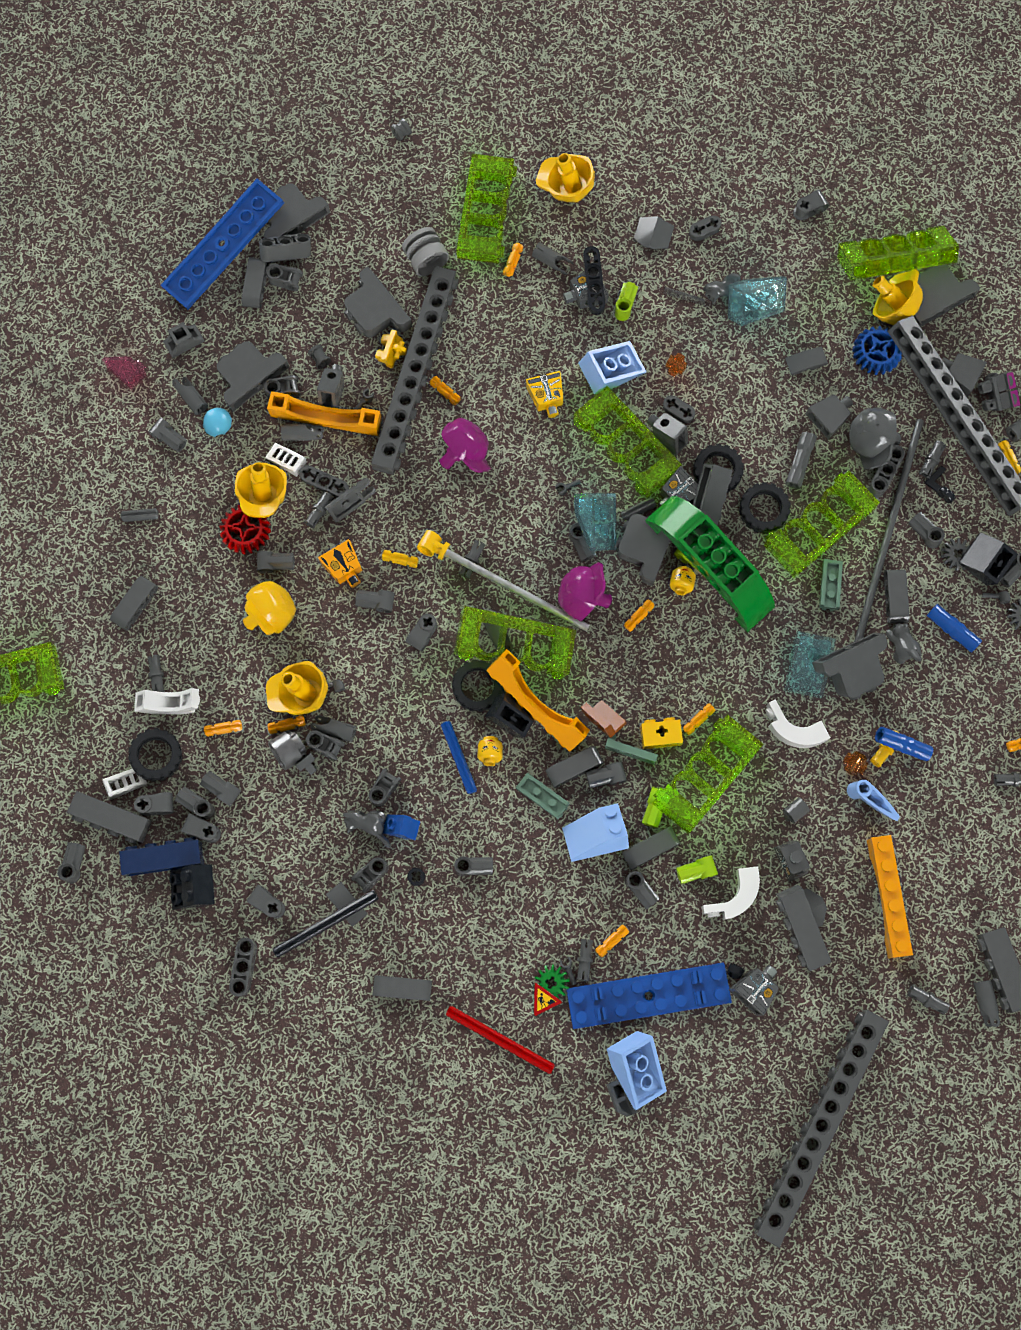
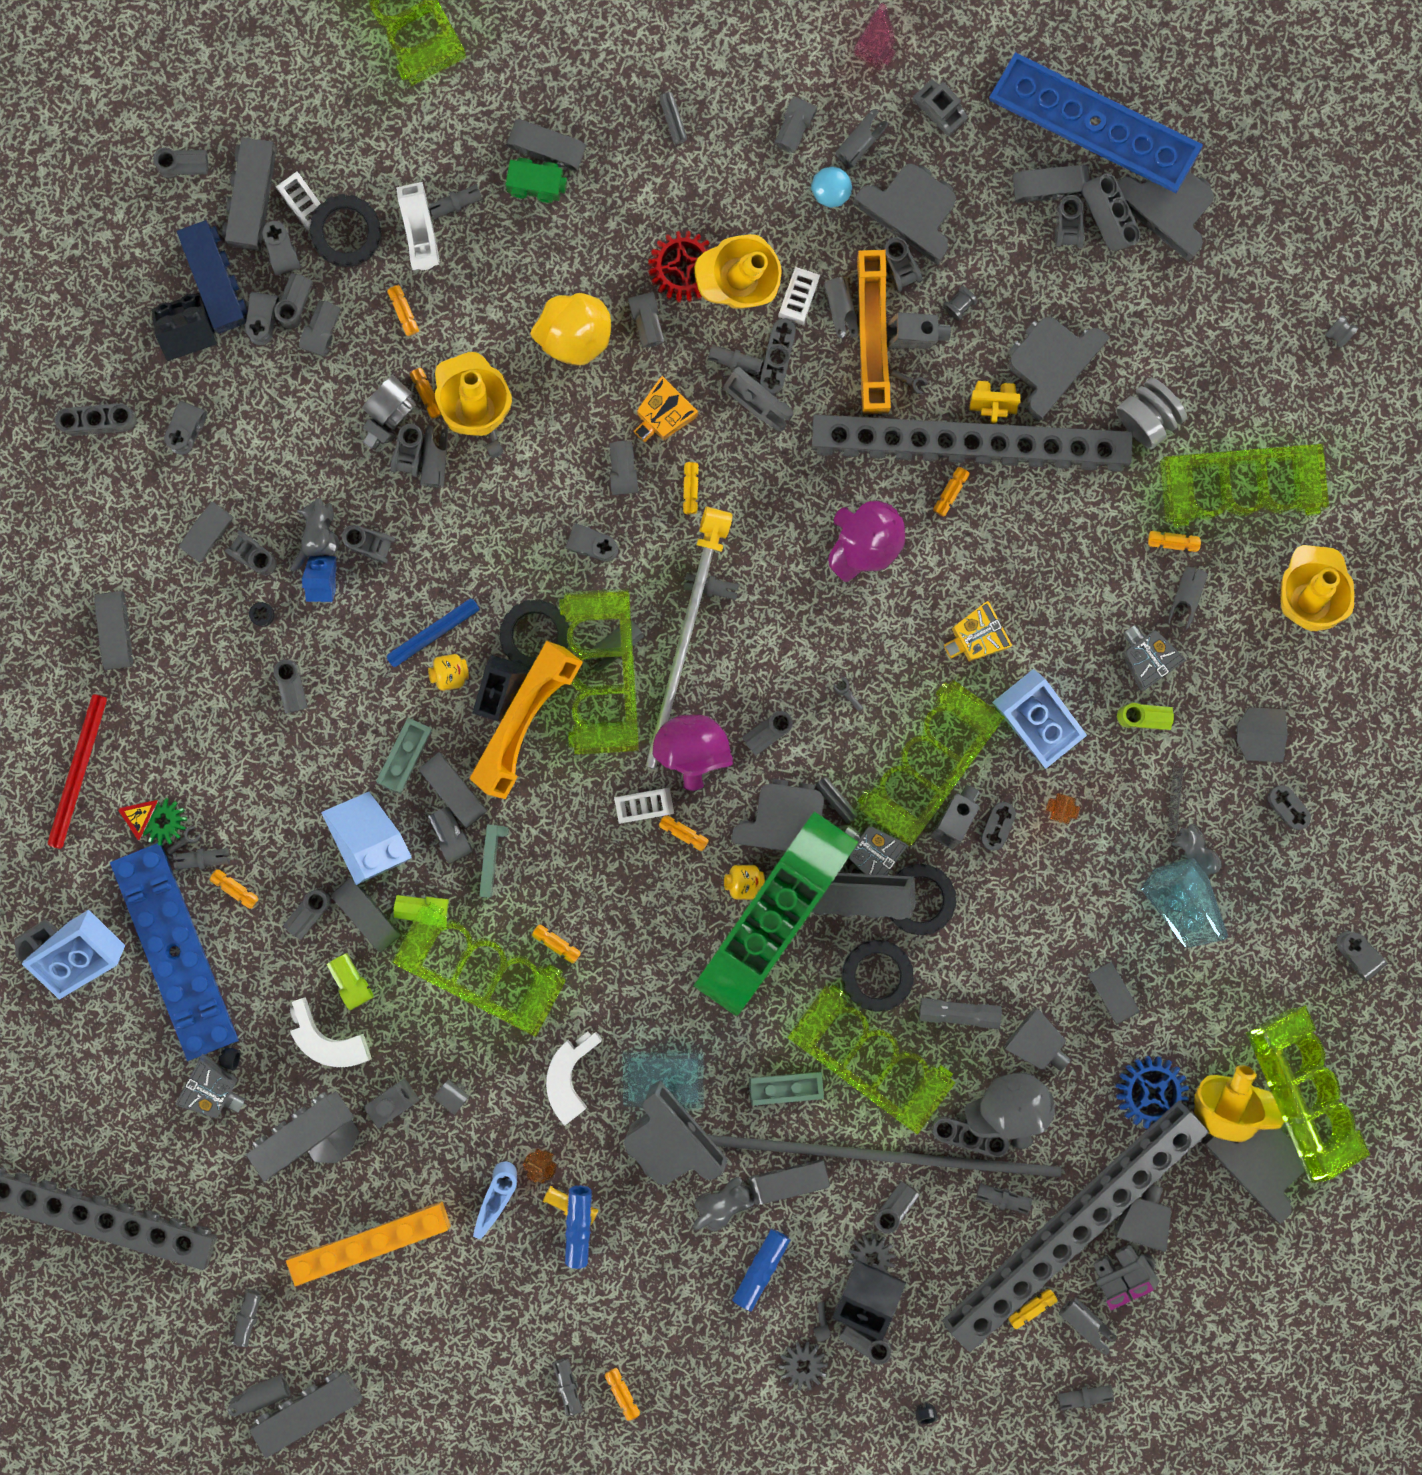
camera: 75 degrees right, 10 degrees up
black axle [273,890,379,958] -> none
clear light blue slope [574,493,616,551] -> none
panel [581,700,626,738] -> none
black beam [583,246,605,315] -> none
yellow brick [640,717,683,750] -> none
black piece [924,466,956,503] -> none
none -> green brick [506,158,567,203]
none -> white slope [614,788,674,824]

